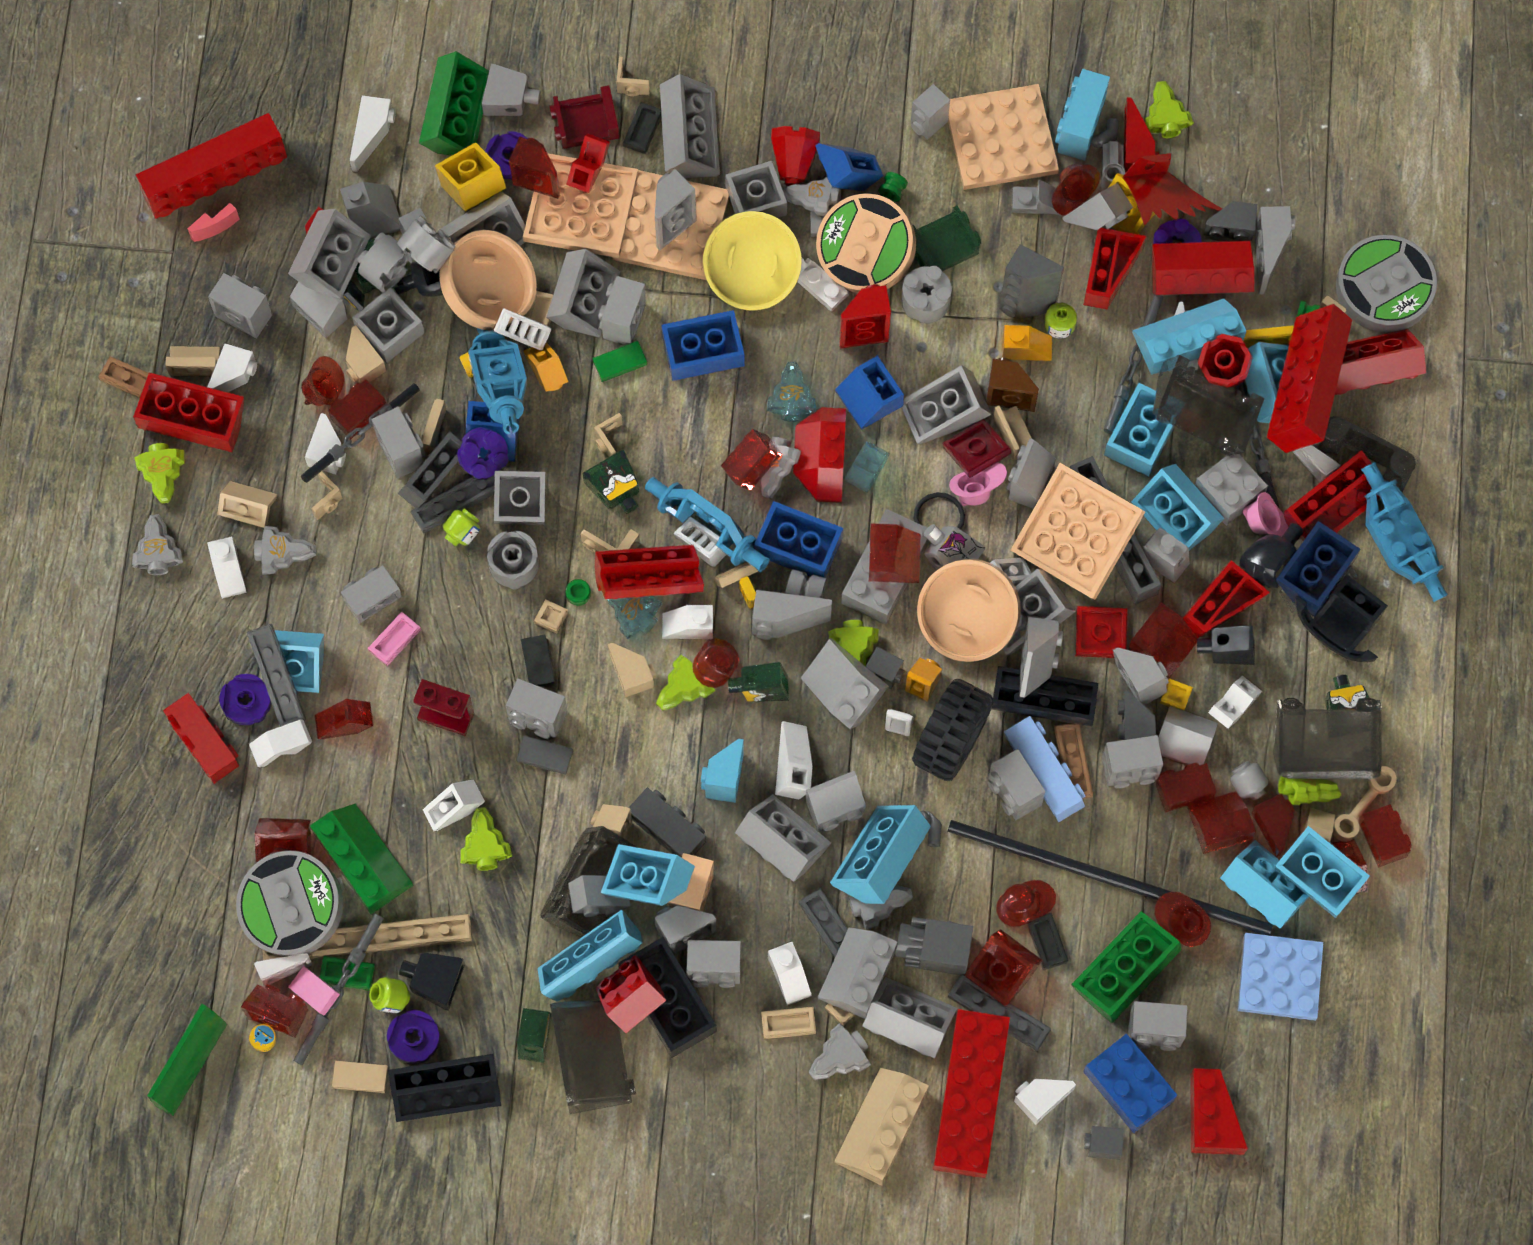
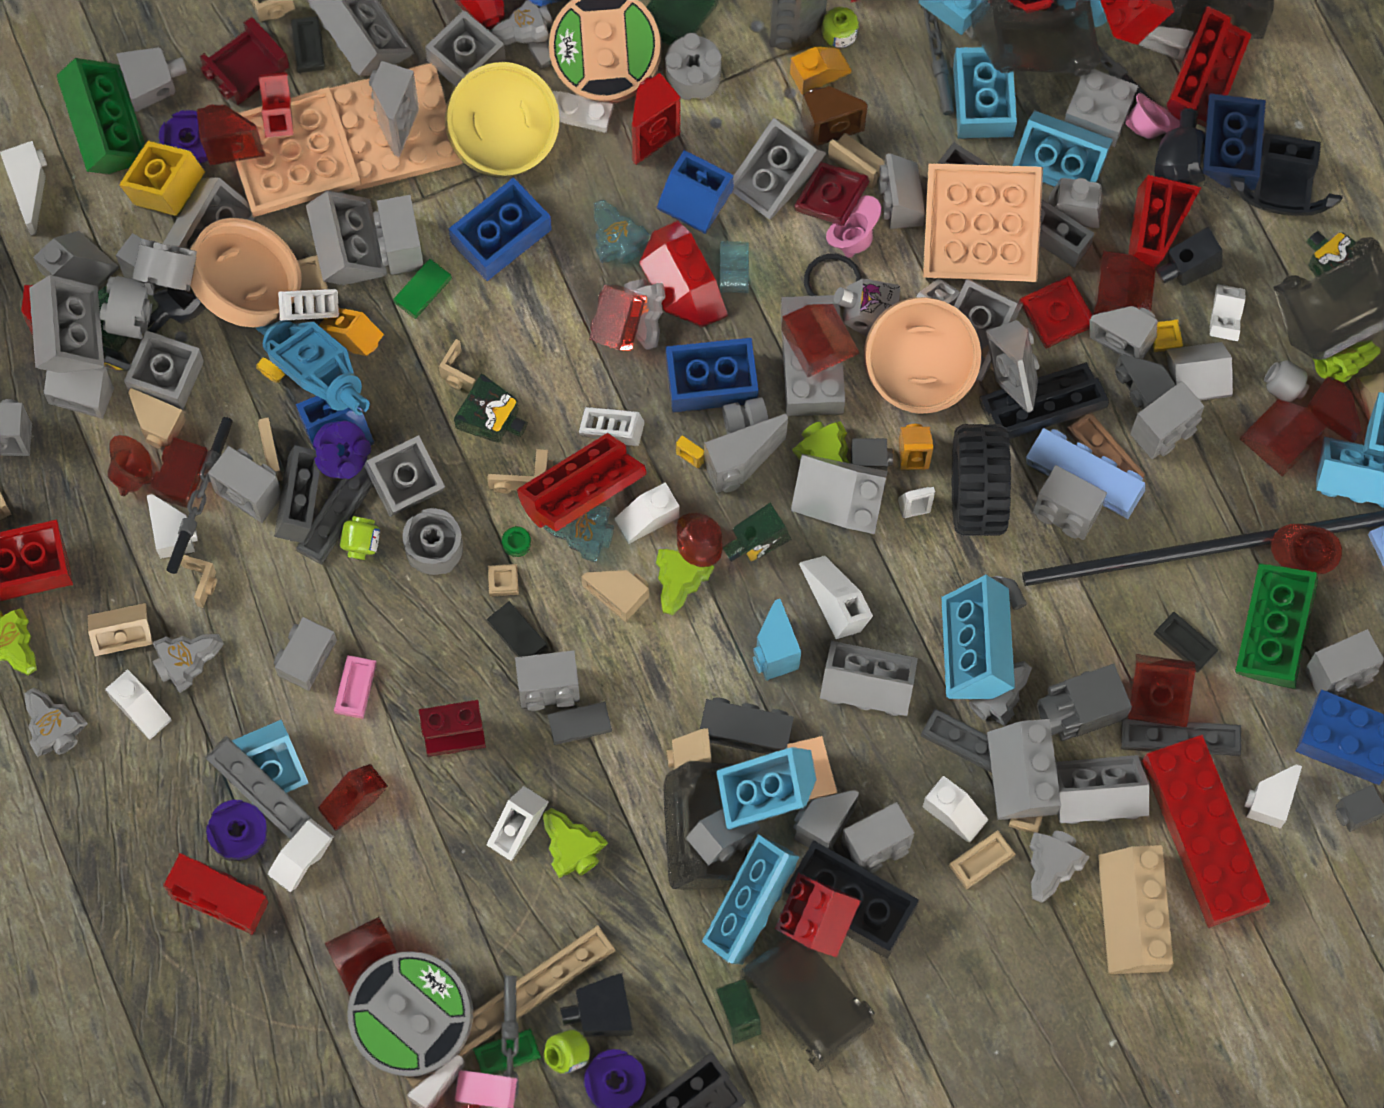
camera: 30 degrees left, 0 degrees up
white slope [208,344,257,392] -> none
green slope [310,803,414,915] -> none
dark azure plate [645,477,770,572] -> none
tan tile [714,562,767,588] -> none
light grey slope [806,771,866,831] -> none
clear red piece [996,880,1056,927] -> none
clear red brick [1155,763,1217,813] -> none
dark azure plate [1361,462,1448,602] -> none

